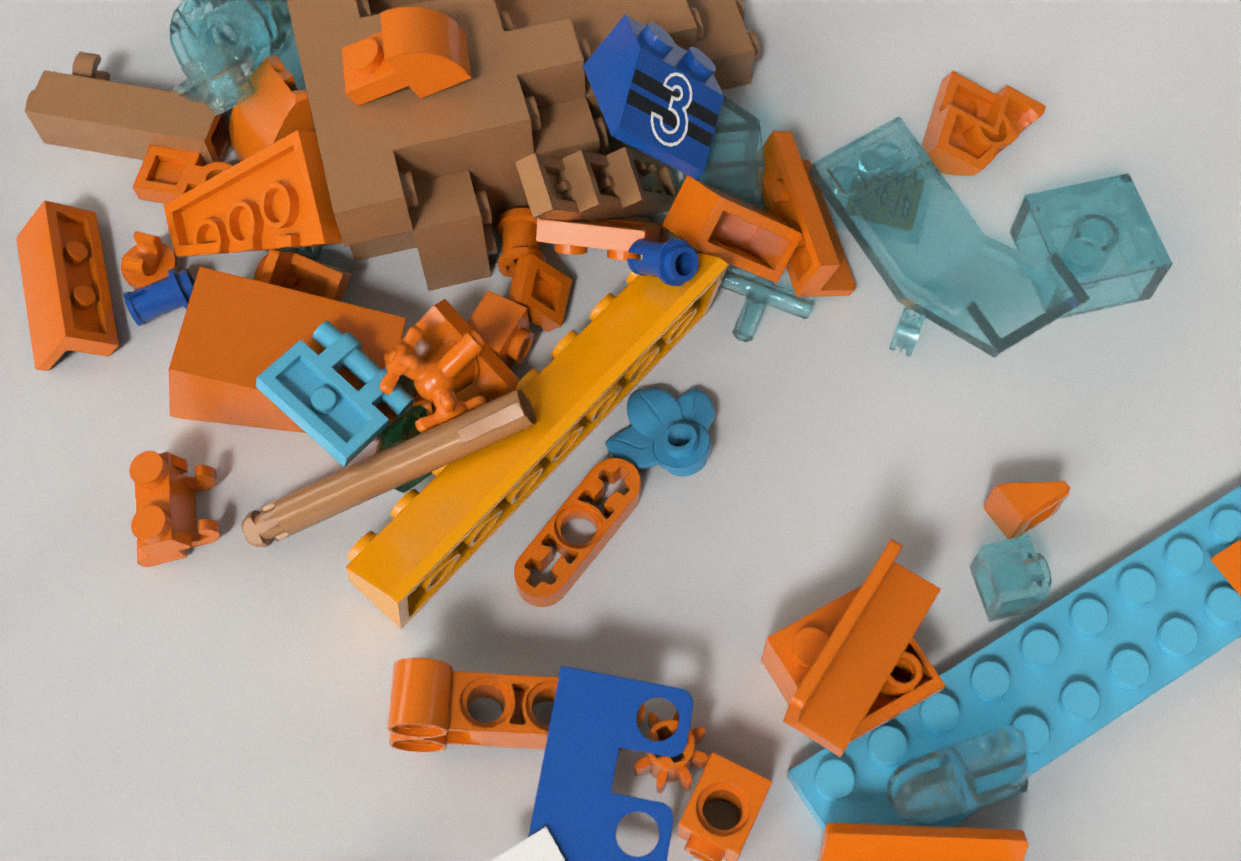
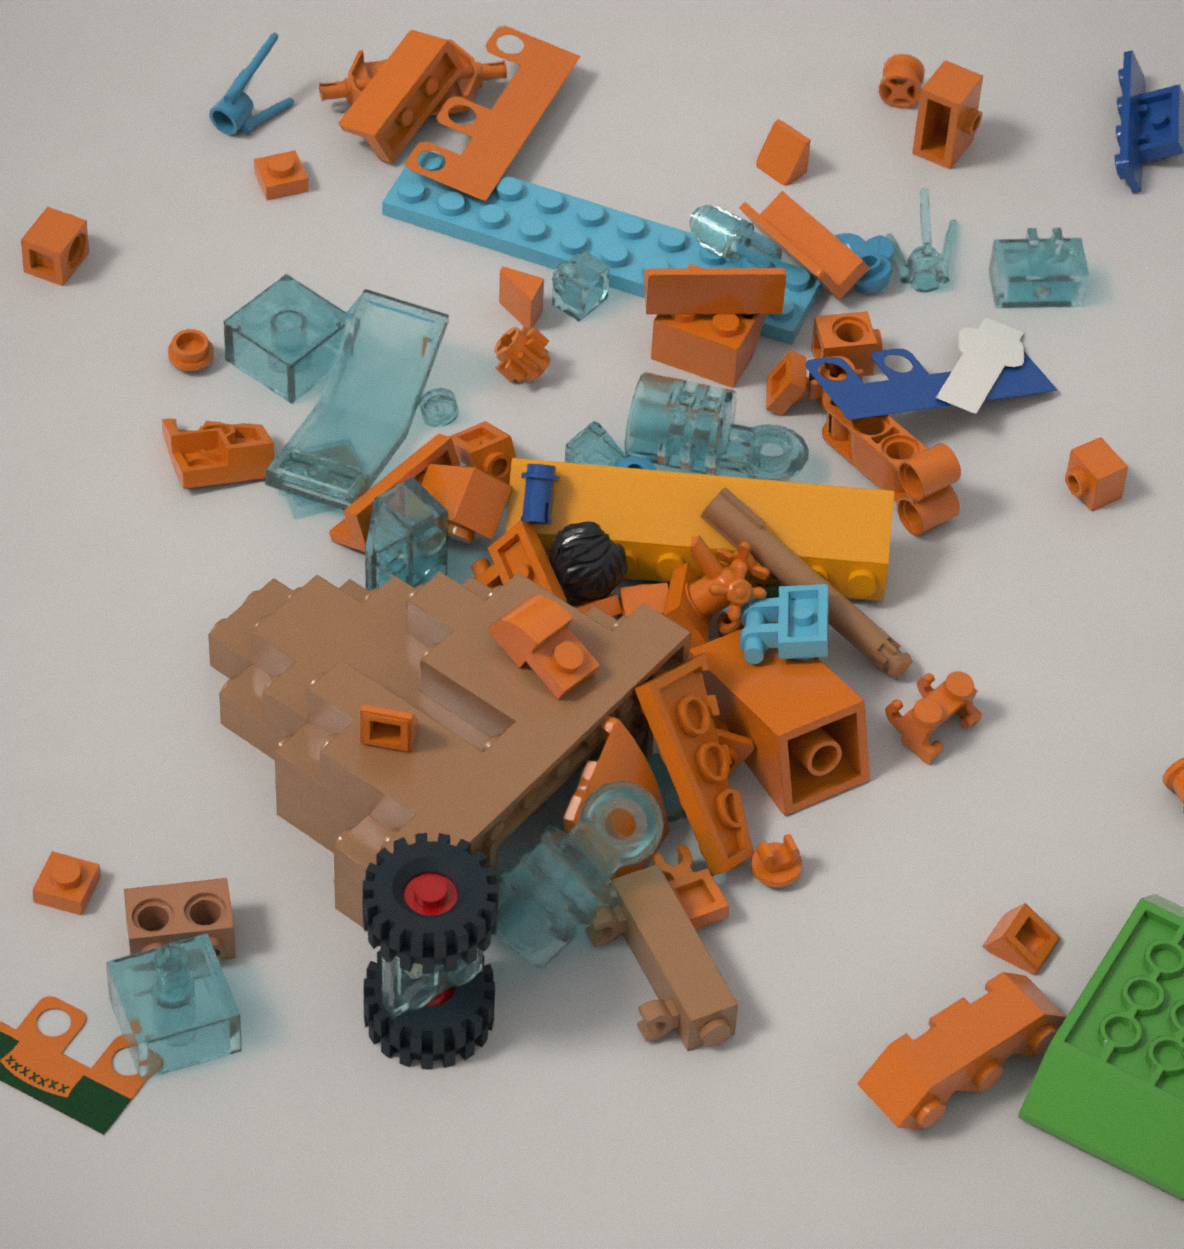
camera: 130 degrees left, 15 degrees down
orange panel [17,200,119,371] -> none
blue pin [123,268,195,326] -> none
medium nougat slope [515,147,679,220] -> none
blue slope [583,14,724,180] -> none
none -> orange plate [168,329,214,371]
none -> orange bracket [449,421,516,483]
none -> orange gear [494,327,550,382]
none -> black hair [548,521,628,601]
none -> clear light blue slope [565,421,627,467]
none -> clear light blue cylinder [624,372,809,482]
none -> orange plate [766,350,809,416]

